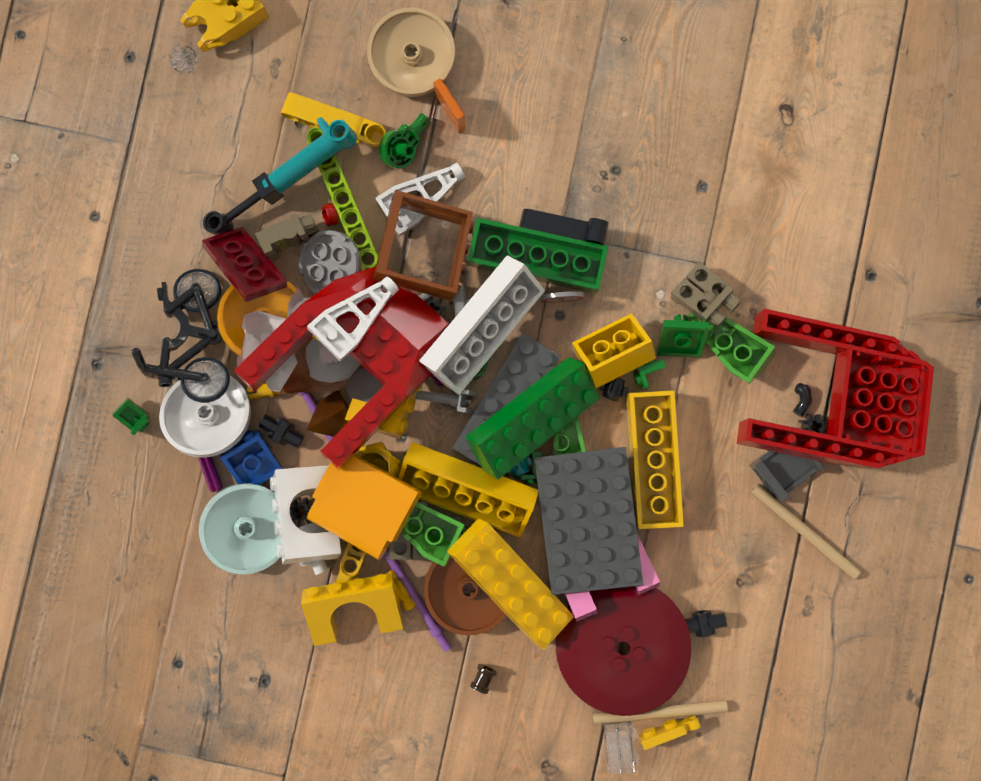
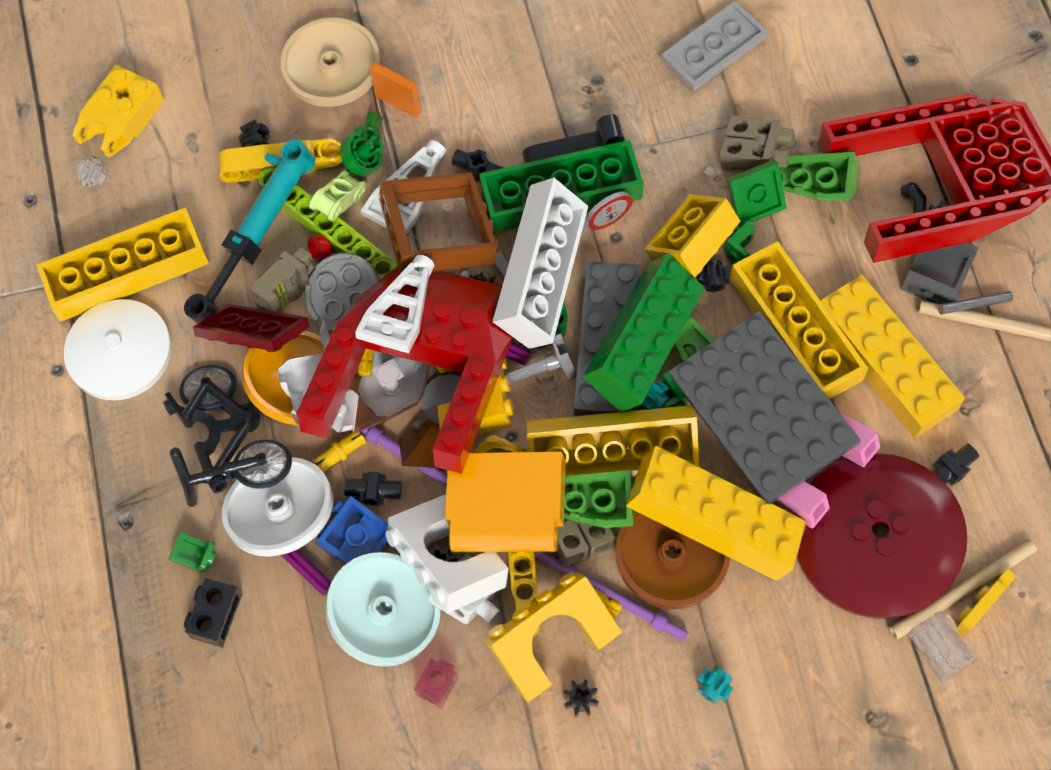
camera: 20 degrees left, 20 degrees down
dark brown bush [470,664,497,694] -> none
none -> yellow brick [36,207,209,322]
none -> white dish [64,299,172,400]
none -> black brick [184,578,243,648]
none -> black gear [239,119,270,147]
none -> yellowish green piece [309,170,367,222]
none -> clear pink brick [414,659,458,709]
none -> black axle [452,149,504,182]
none -> black gear [563,679,599,717]
none -> light grey plate [661,1,769,92]
none -> teal gear [697,666,734,704]
none -> yellow brick [820,274,965,439]
none -> flat silver bar [938,291,1013,315]

